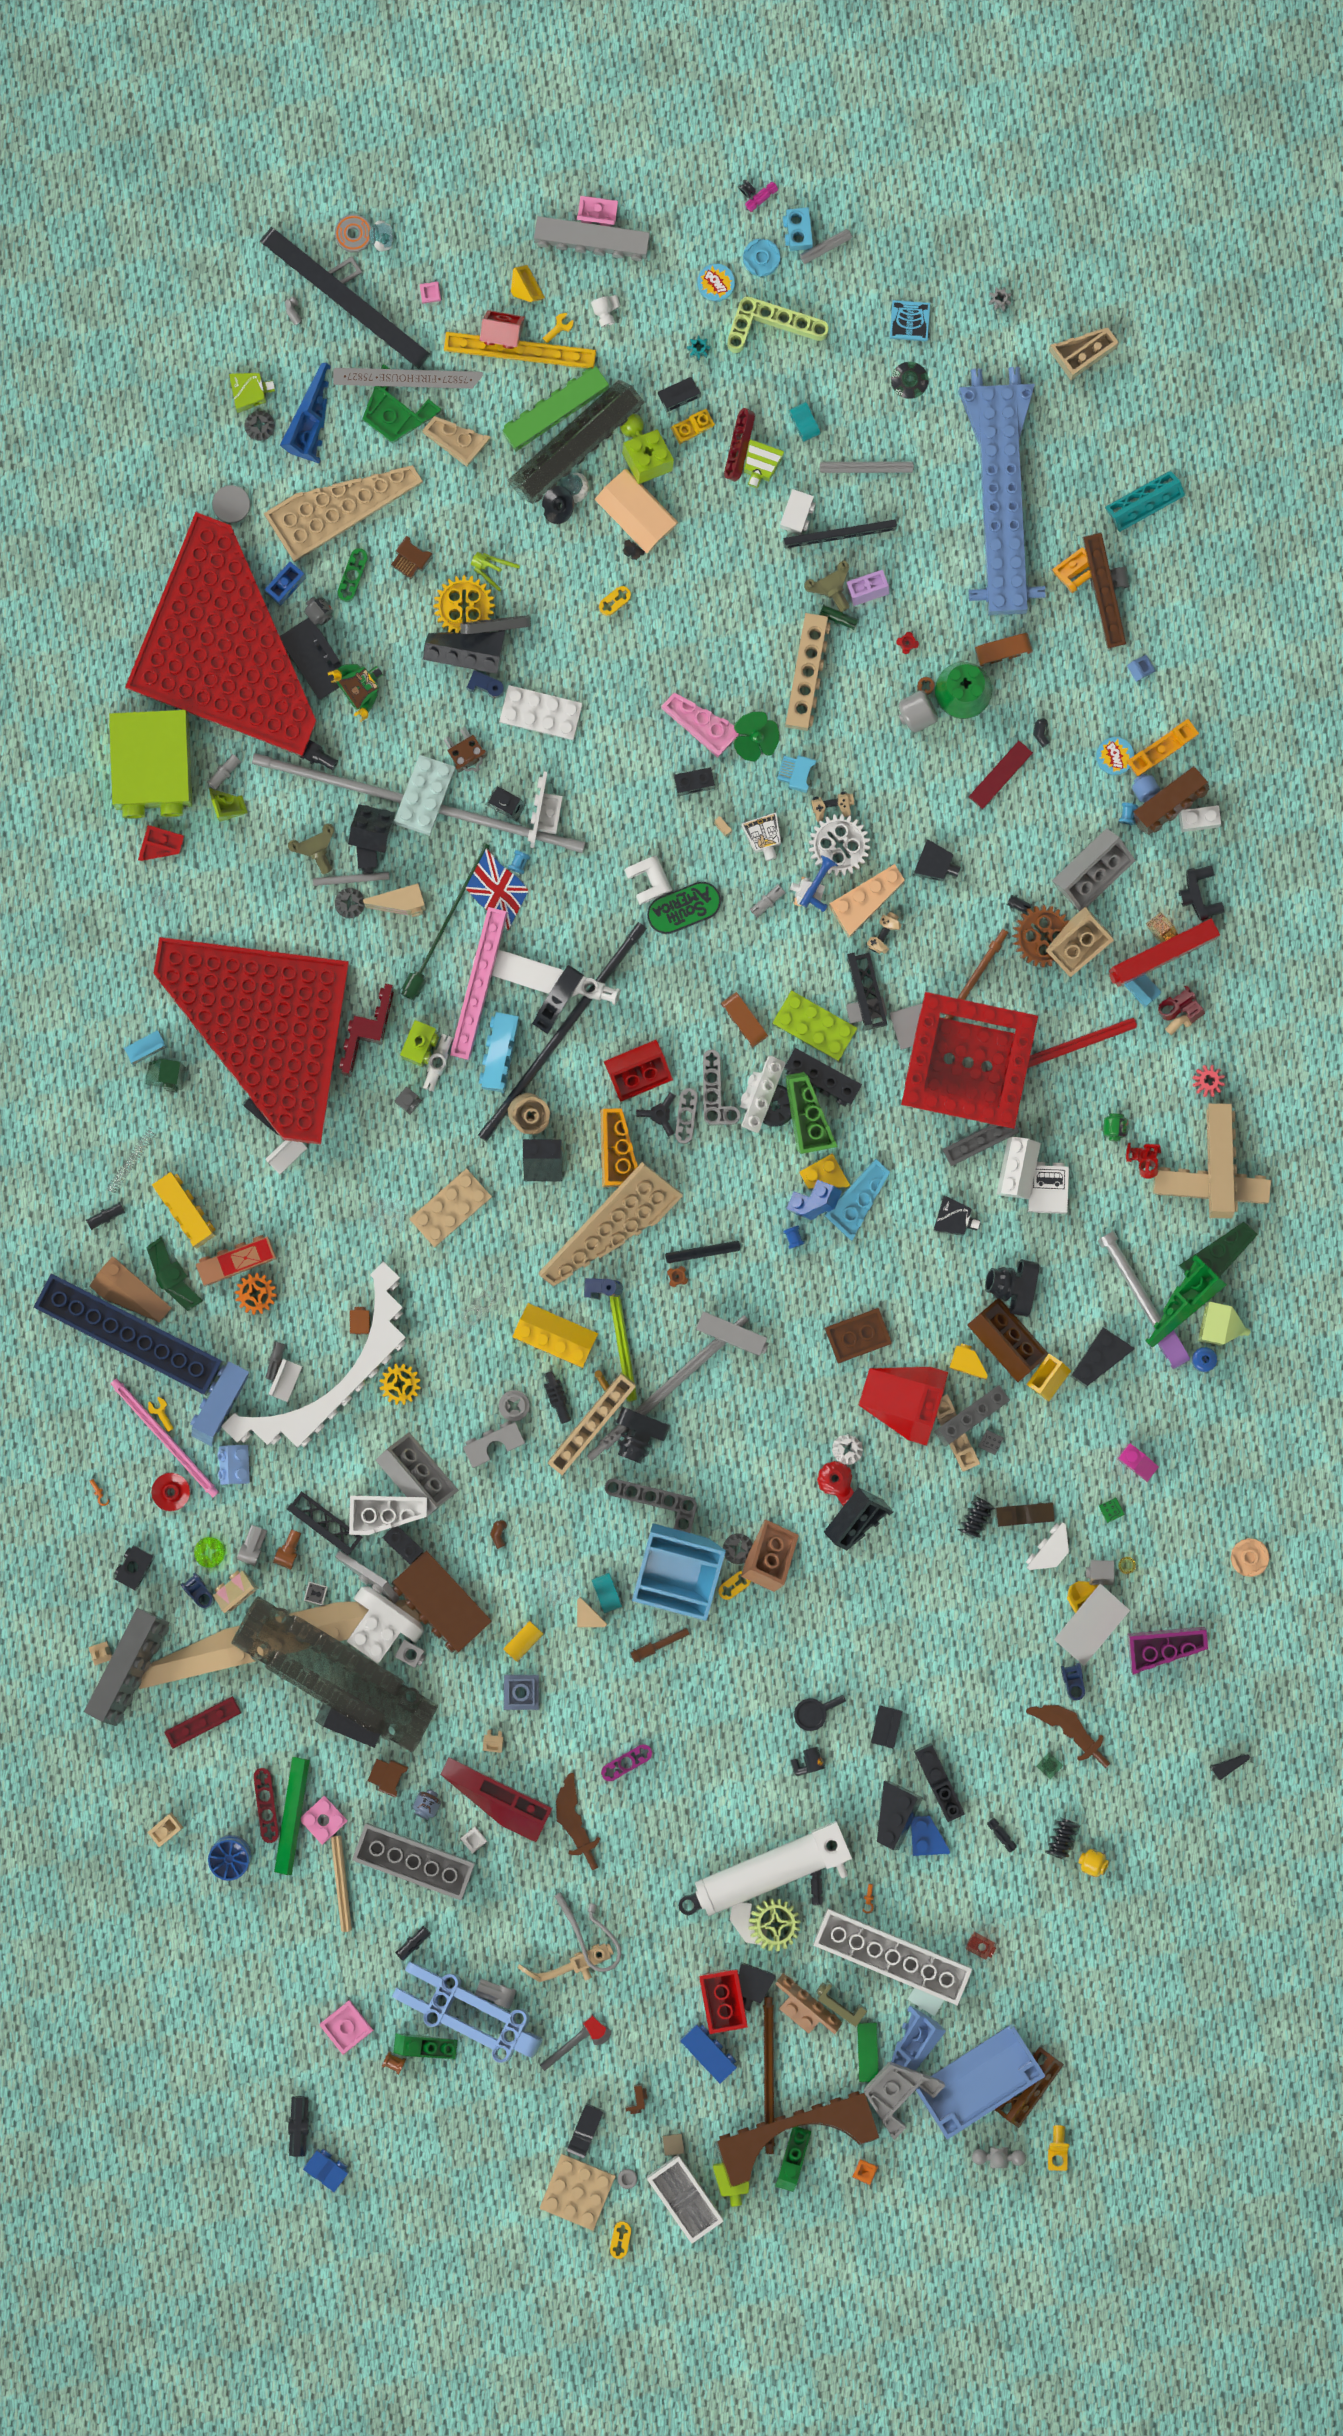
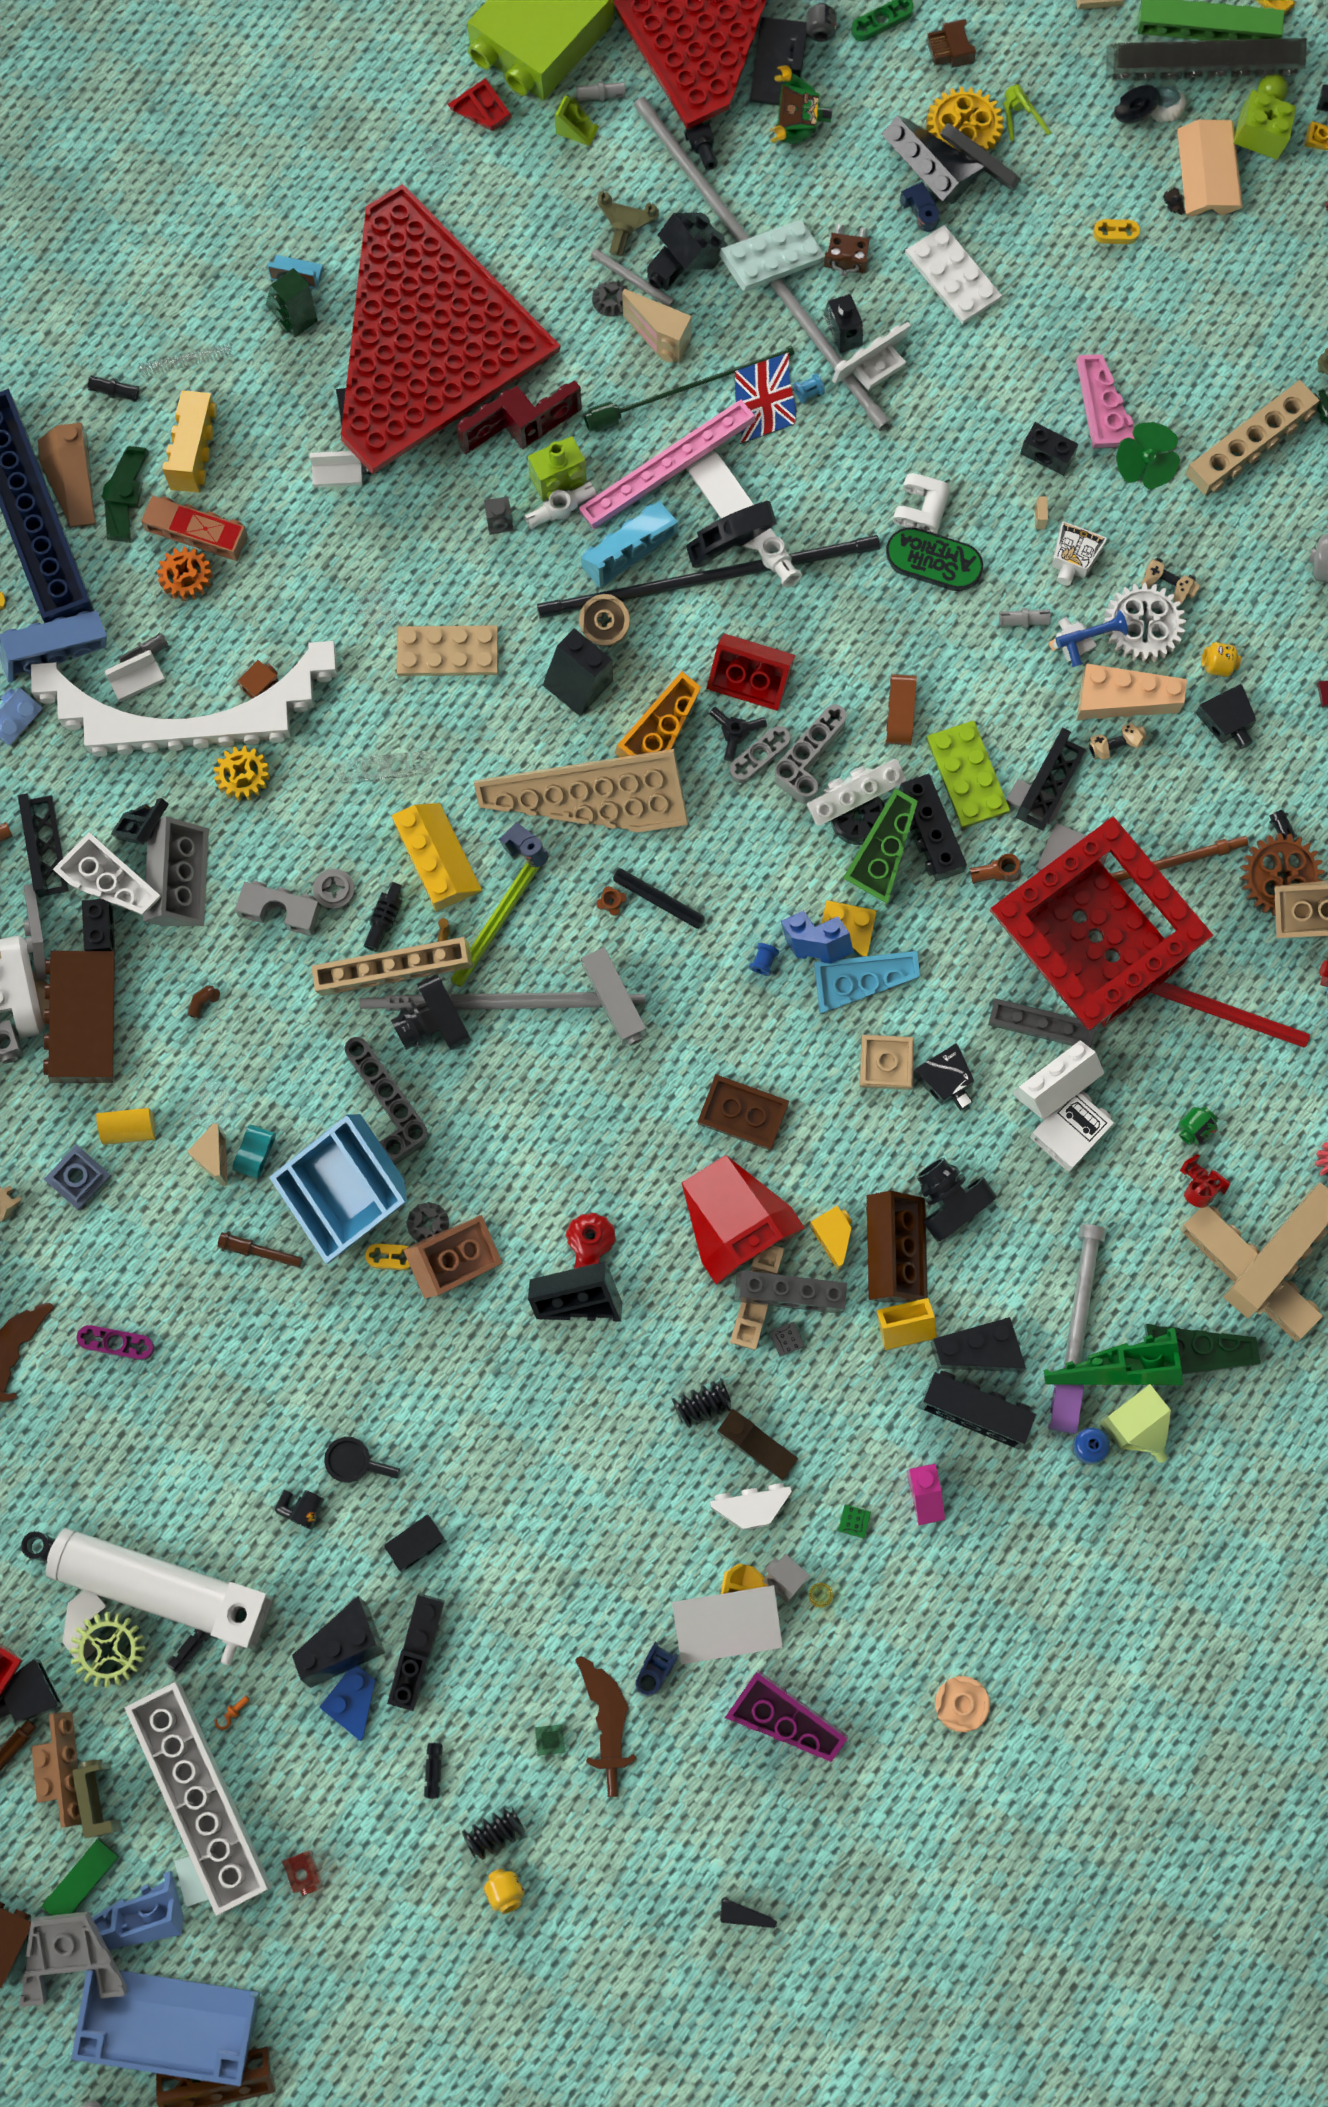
camera: 40 degrees right, 10 degrees down
medium azure piece [777,755,816,793] -> none
white gear [832,1434,863,1465] -> none
none -> black wing [111,798,169,845]
none -> tan plate [860,1035,914,1090]
none -> black brick [919,1371,1037,1450]
none -> dark orange pin [970,853,1021,884]
none -> yellow head [1201,642,1241,677]

